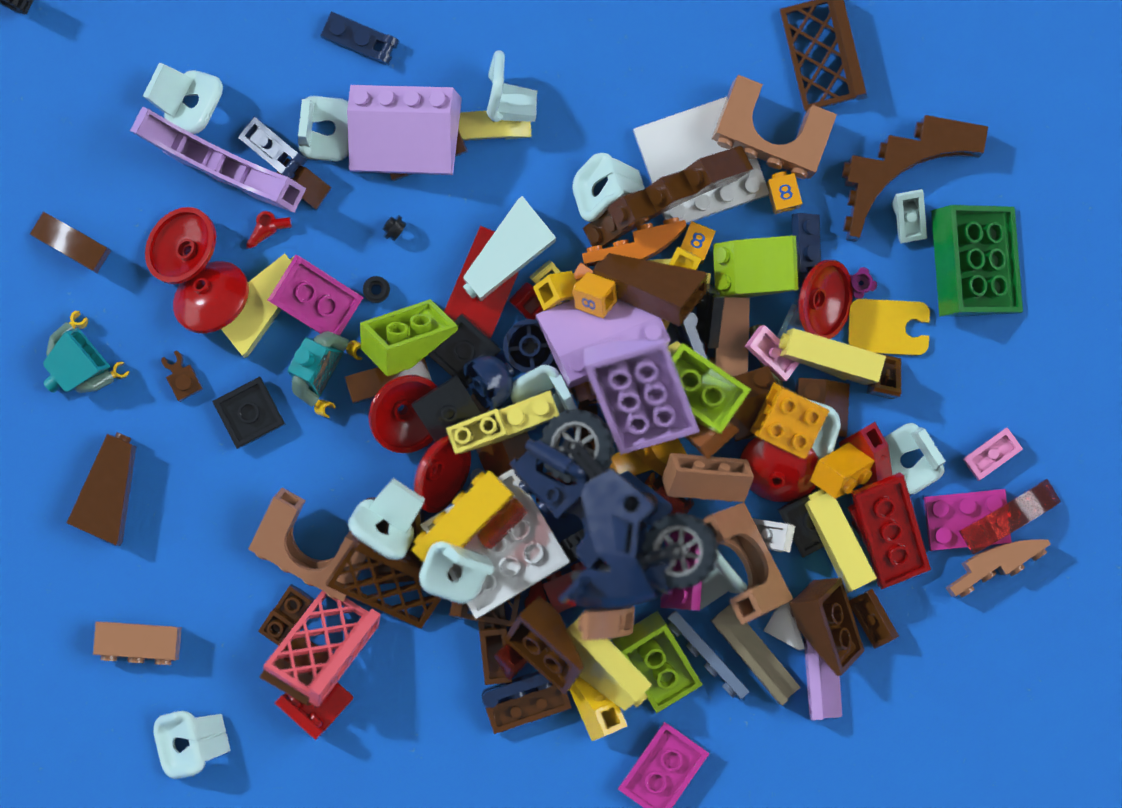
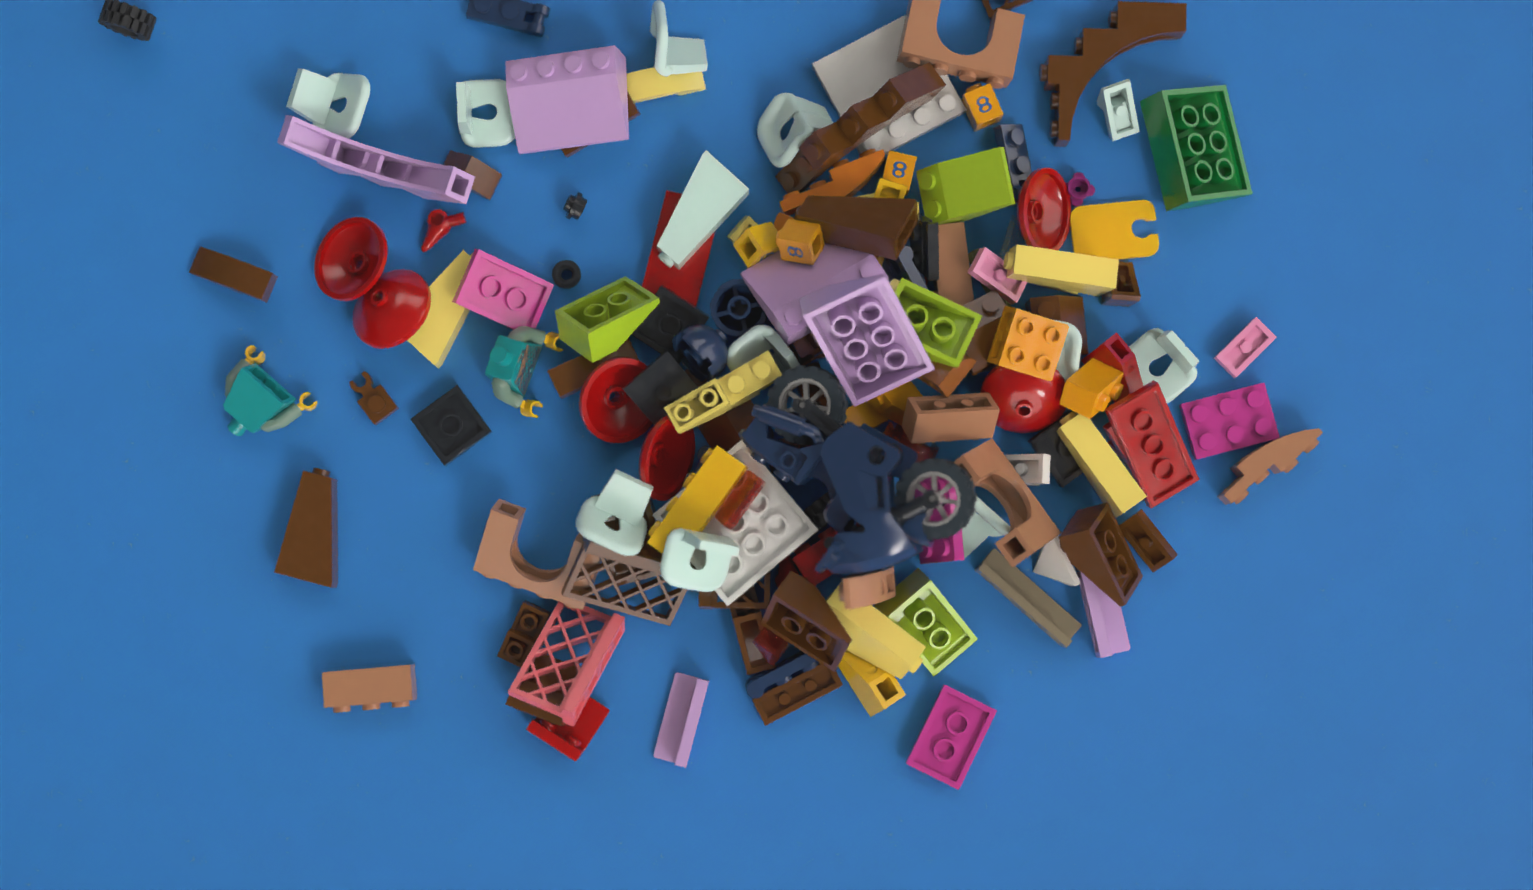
camera: 10 degrees left, 0 degrees up
light aqua piece [153,711,231,779] -> none
plate [238,117,307,179] -> none
red slope [509,282,542,320] -> none
sand blue plate [667,610,749,699] -> none
clear red slope [959,479,1061,554] -> none
none -> lavender panel [653,672,709,768]

